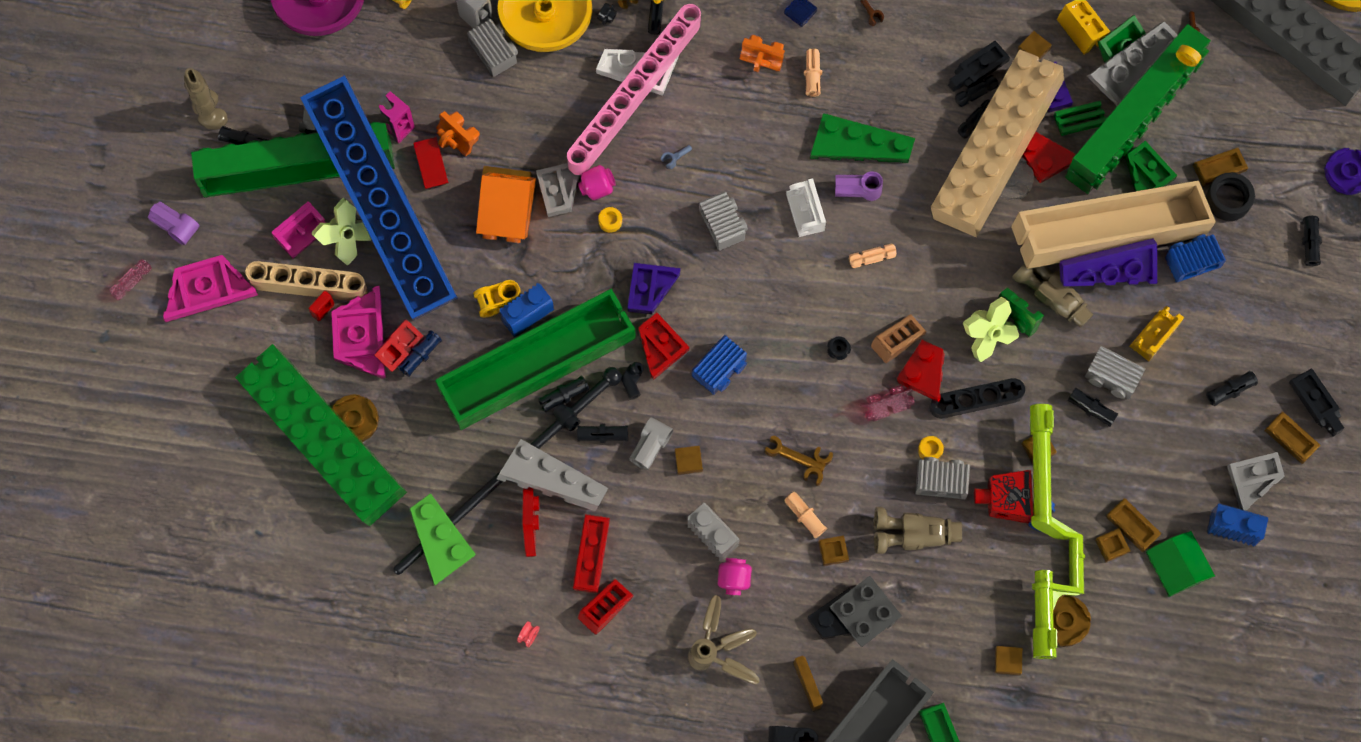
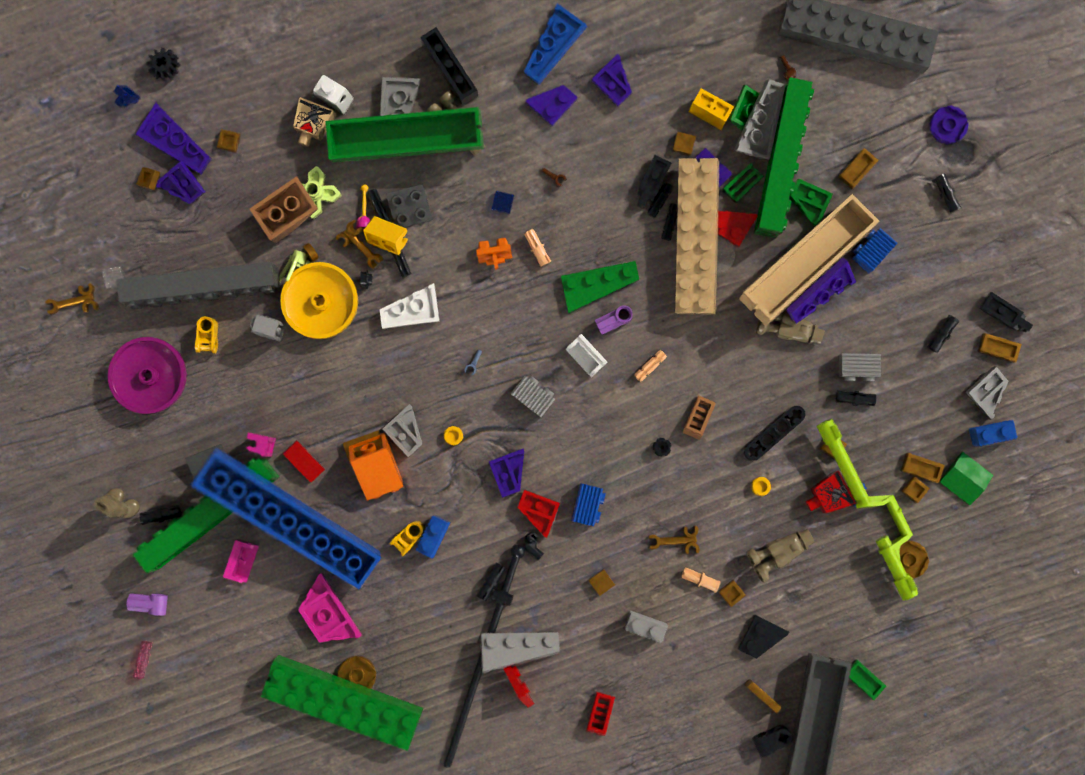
camera: 25 degrees left, 15 degrees up
dark pink wing [163,255,258,322] -> none
tan beam [245,261,368,301] -> none
red tile [308,290,335,322] -> none
yellowish green plant [312,198,372,265] -> none
red slope [374,319,424,372] -> none
dark blue pin [398,330,442,377] -> none
bright green wing [409,493,476,586] -> none
green piece [435,288,636,430] -> none
orange hips [436,111,480,157] -> none
light grey brick [467,19,518,77] -> none
coral bush [517,621,540,648] -> none
bright pink beam [567,4,701,175] -> none
red tile [573,514,610,593] -> none
black pin [577,424,628,443] -> none
dark pink head [578,165,616,200] -> none
light grey piece [629,417,673,470] -> none
dark tan plant [688,595,759,684] -> none
dark pink head [717,558,752,595] -> none
dark grey hinge [829,576,902,648] -> none
clear pink hinge [860,385,915,422] -> none
red wing [896,340,945,402] -> none
light grey brick [915,457,970,500] -> none
yellowish green plant [963,297,1019,362] -> none
pearl gold tile [995,646,1023,675] -> none
green wing [998,288,1044,337] -> none
yellow hinge [1129,306,1184,361] -> none
yellow tile [1176,45,1201,67] -> none
black tyre [1206,172,1255,221] -> none

